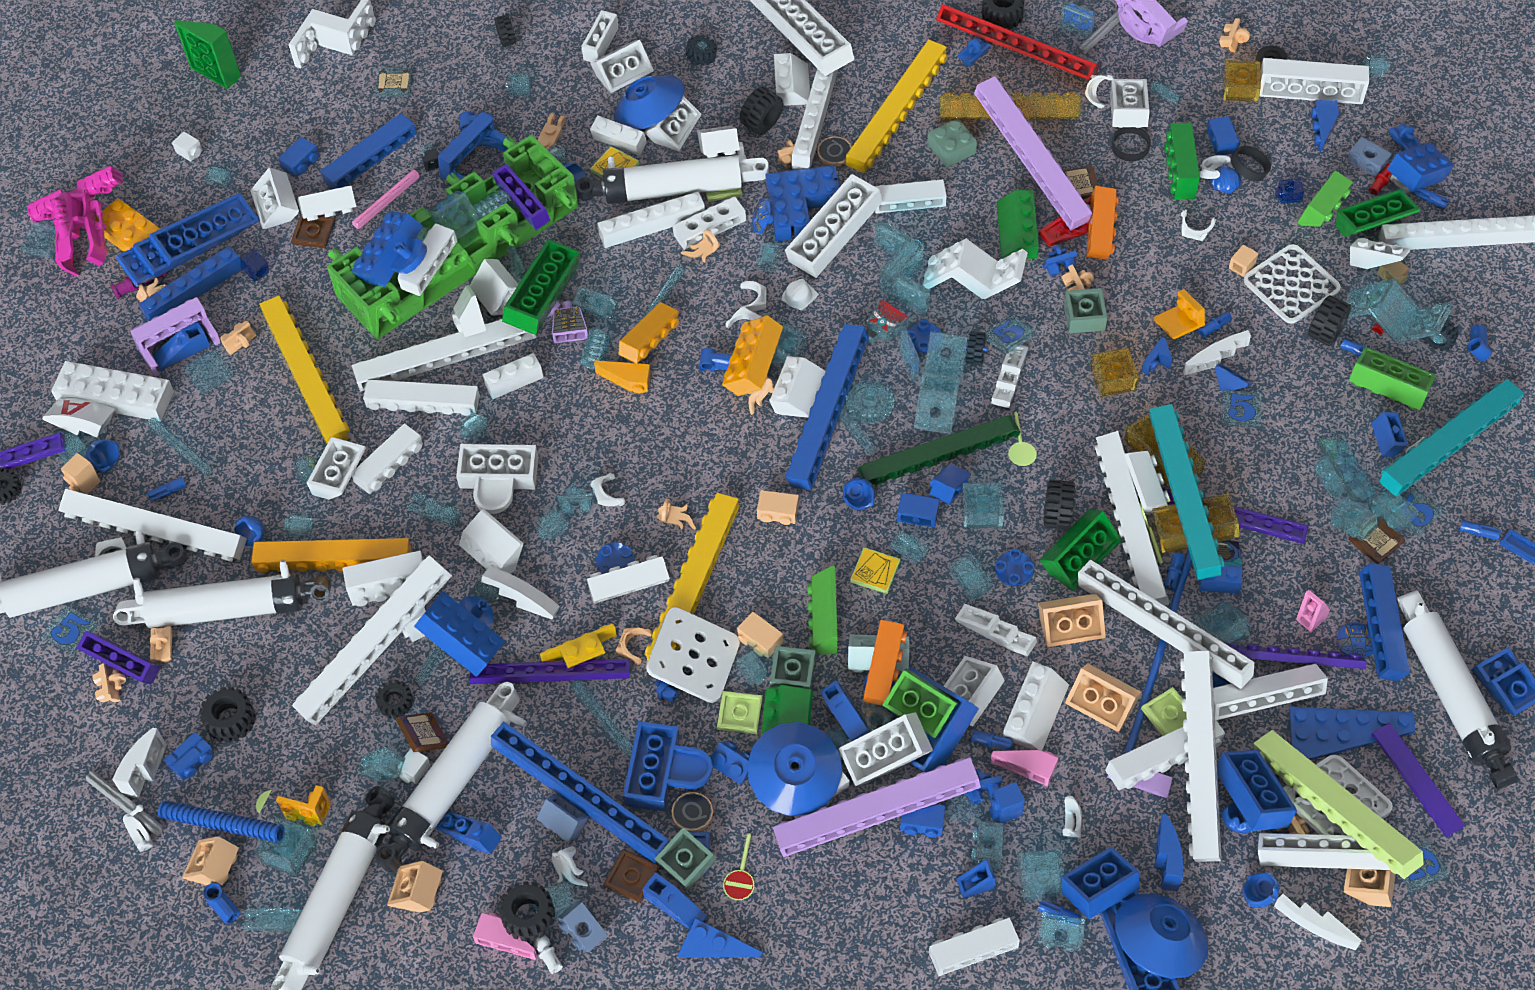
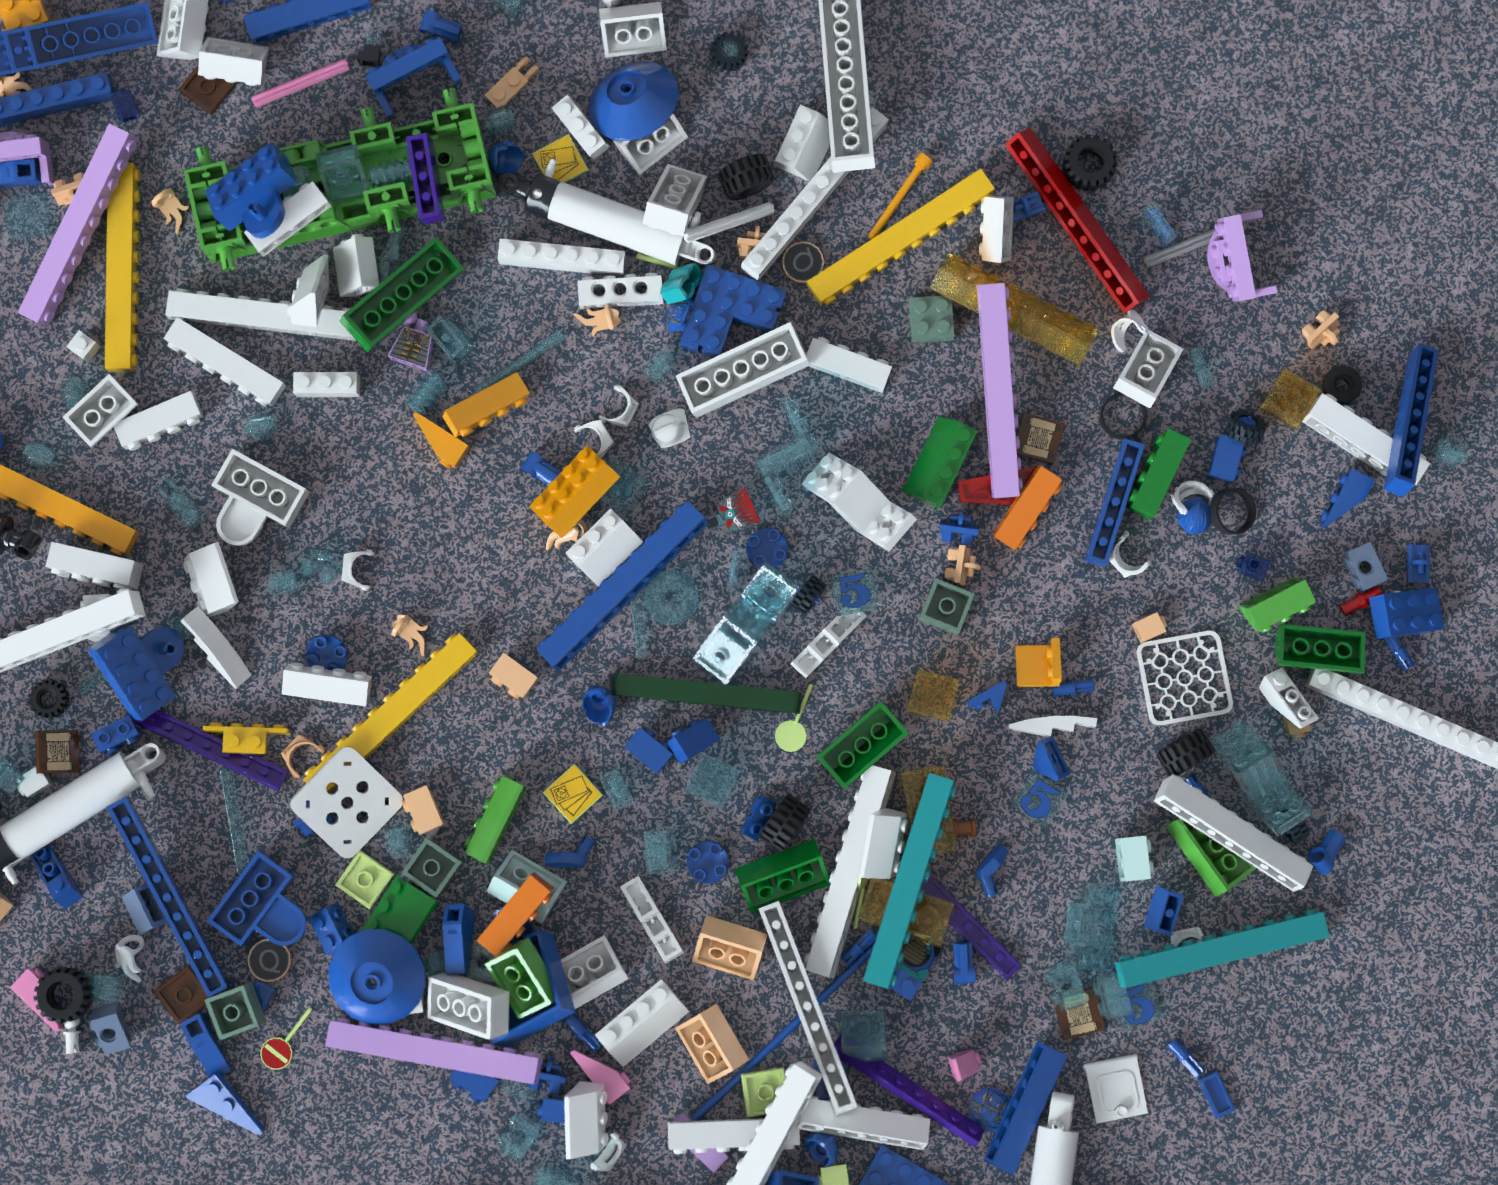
camera: 25 degrees right, 25 degrees up
blue slope [956,859,996,898] -> none
none -> lavender brick [17,124,139,327]
none -> white brick [66,330,101,363]
none -> blue bracket [91,715,143,755]
none -> light nougat piece [151,188,189,234]
none -> blue arm [545,835,595,868]
none -> white slope [564,1081,608,1159]
none -> teal brick [660,262,704,304]
none -> white axle [683,202,774,243]
none -> blue hinge [741,795,777,841]
none -> blue hair [804,1132,838,1167]
none -> green slope [815,701,909,789]
none -> light orange piece [868,152,933,239]
none -> blue piece [952,940,976,984]
none -> dark orange bush [953,818,976,838]
none -> blue arm [975,845,1009,898]
none -> white slope [979,196,1014,263]
none -> white container [1083,1054,1148,1124]
none -> blue brick [1084,438,1145,568]
none -> light aqua brick [1115,836,1154,882]
none -> white brick [1154,774,1313,892]
none -> black wheel [1225,410,1267,445]
none -> blue brick [1384,343,1439,497]

